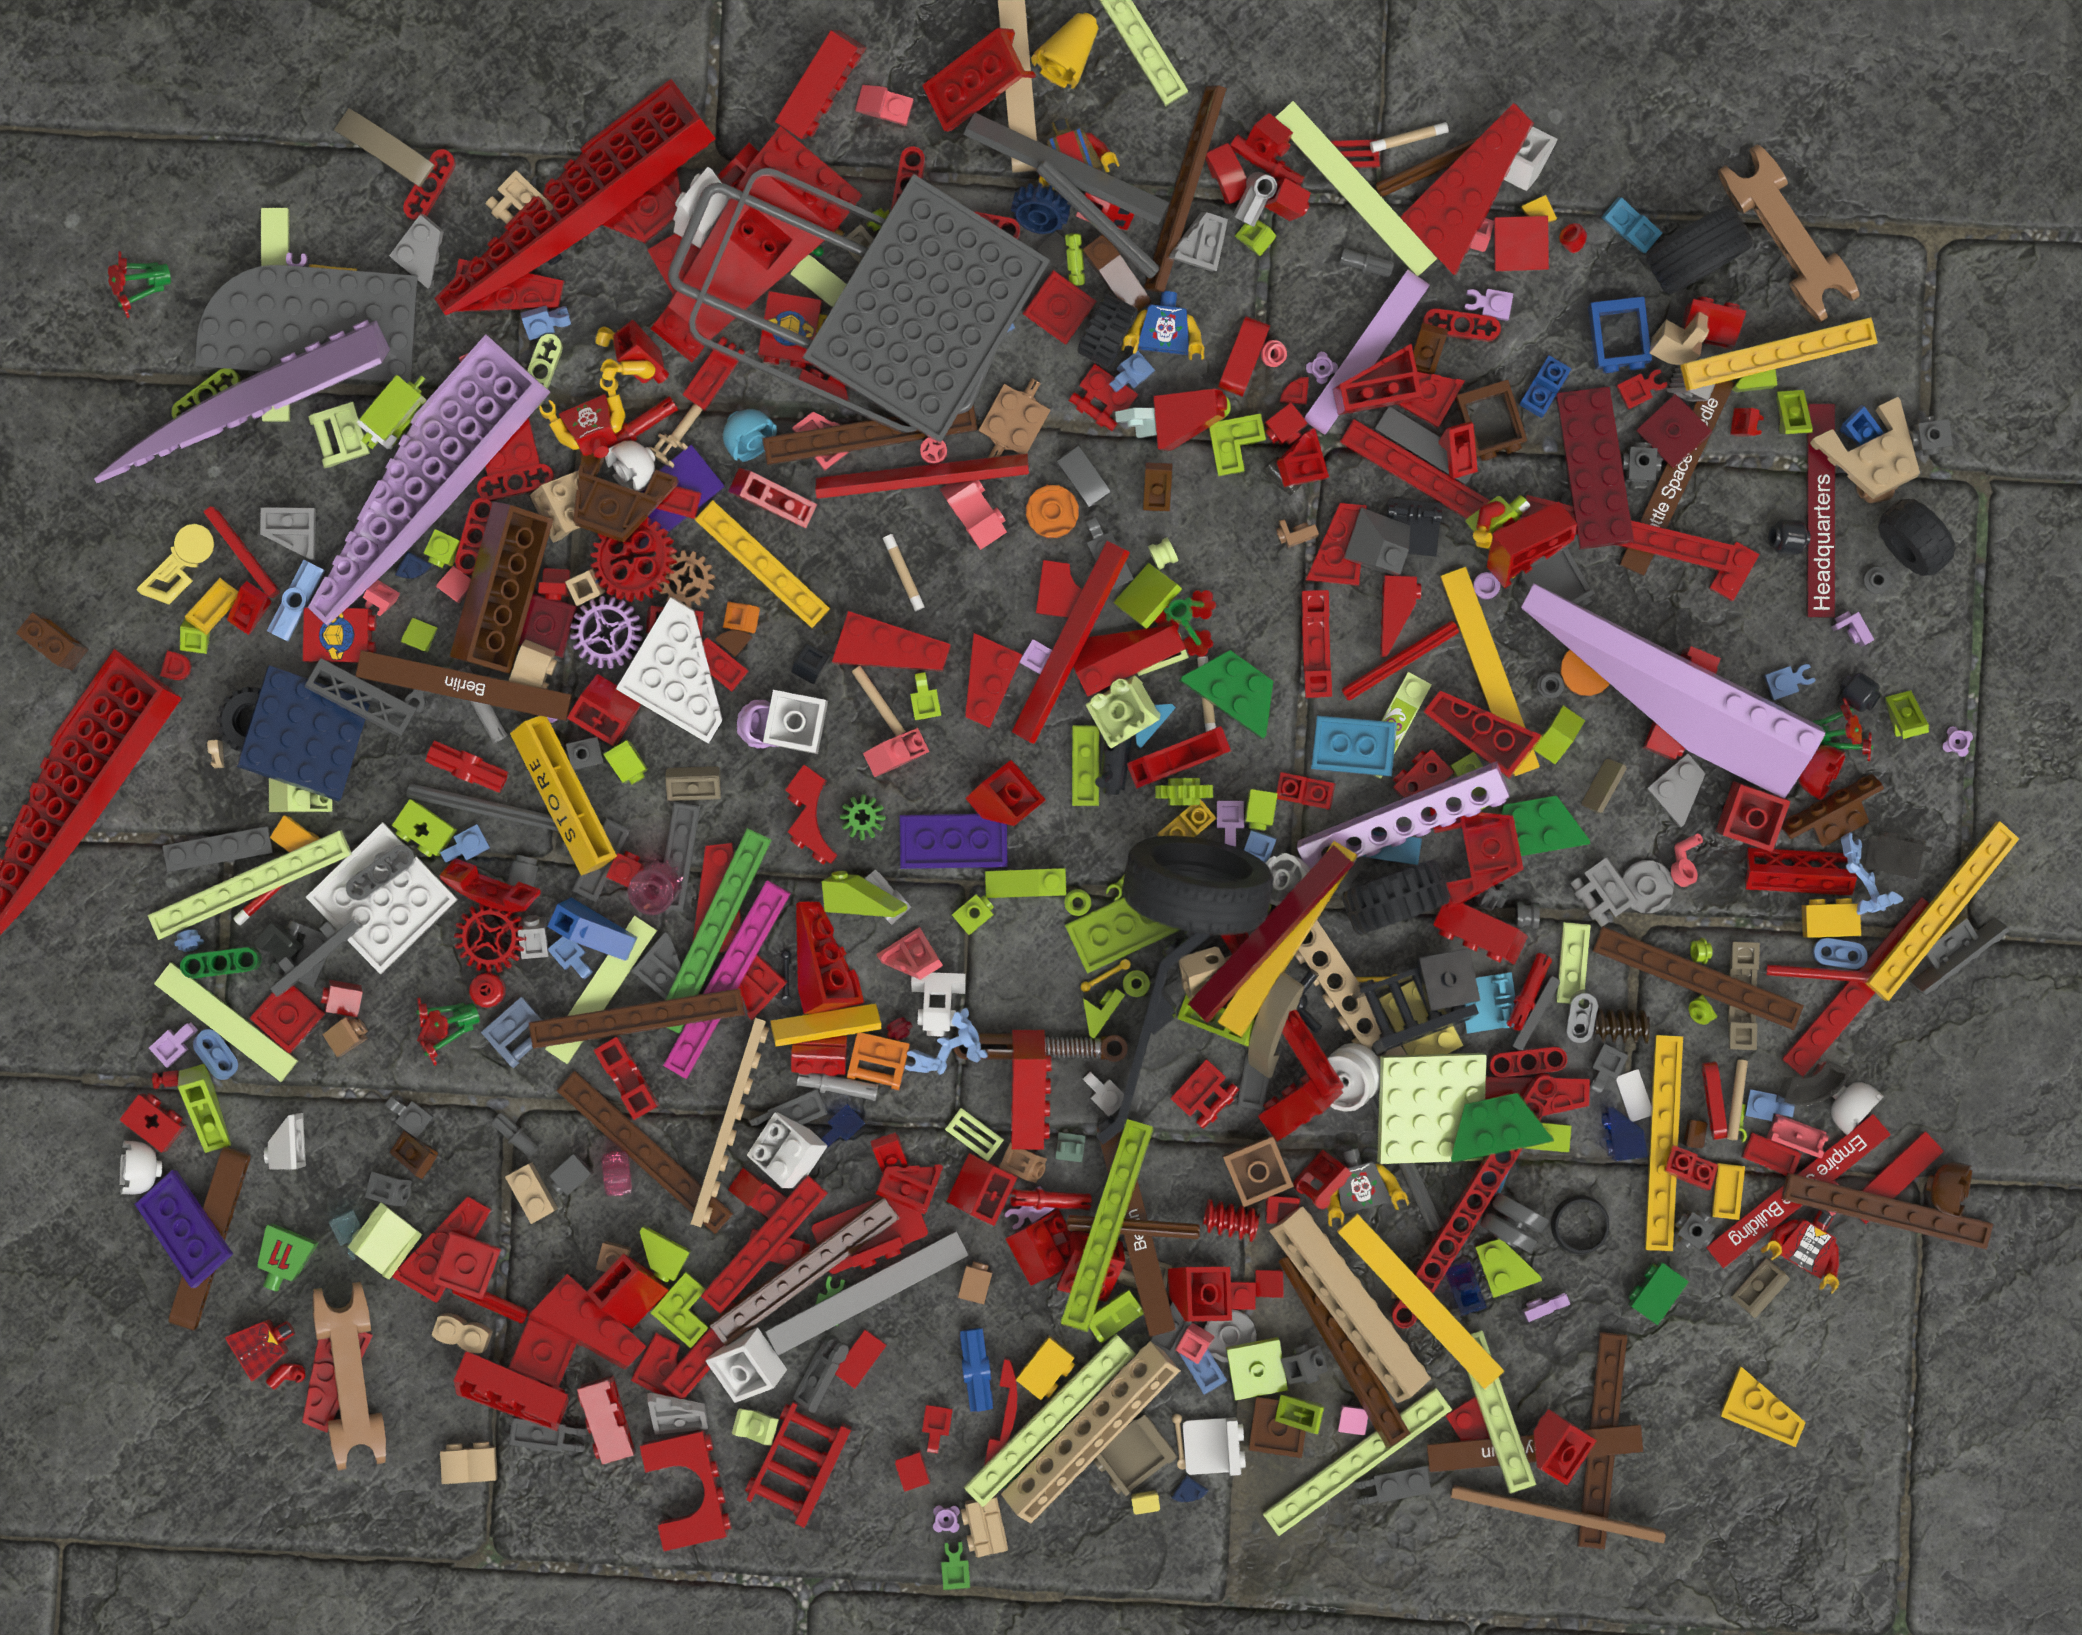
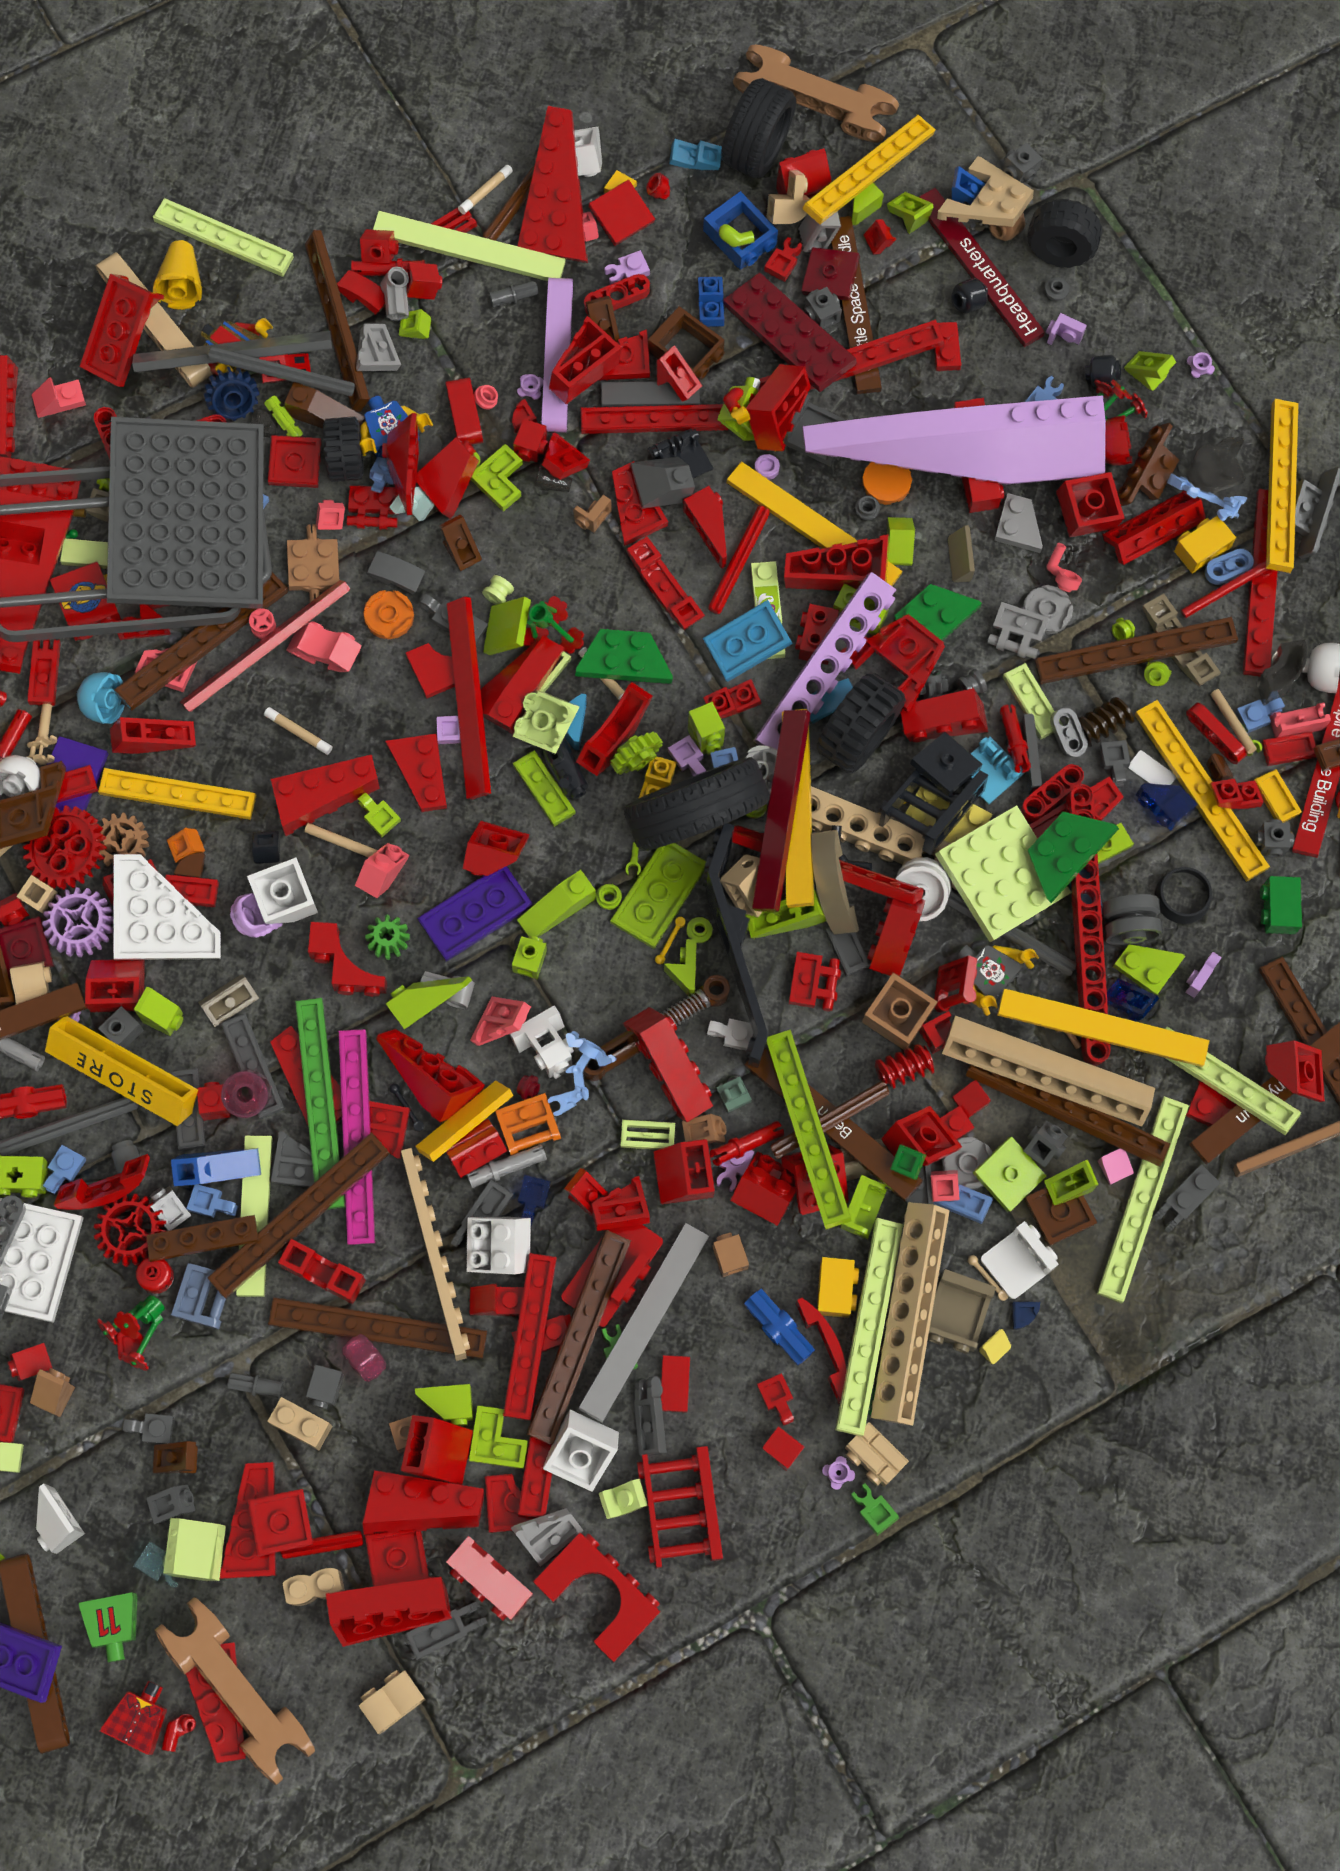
camera: 40 degrees left, 15 degrees down
none -> reddish brown bracket [147,1215,258,1262]
none -> coral tile [316,500,345,530]
none -> red wedge [382,413,419,515]
none -> lime arm [719,224,755,247]
none -> green tile [890,1144,926,1180]

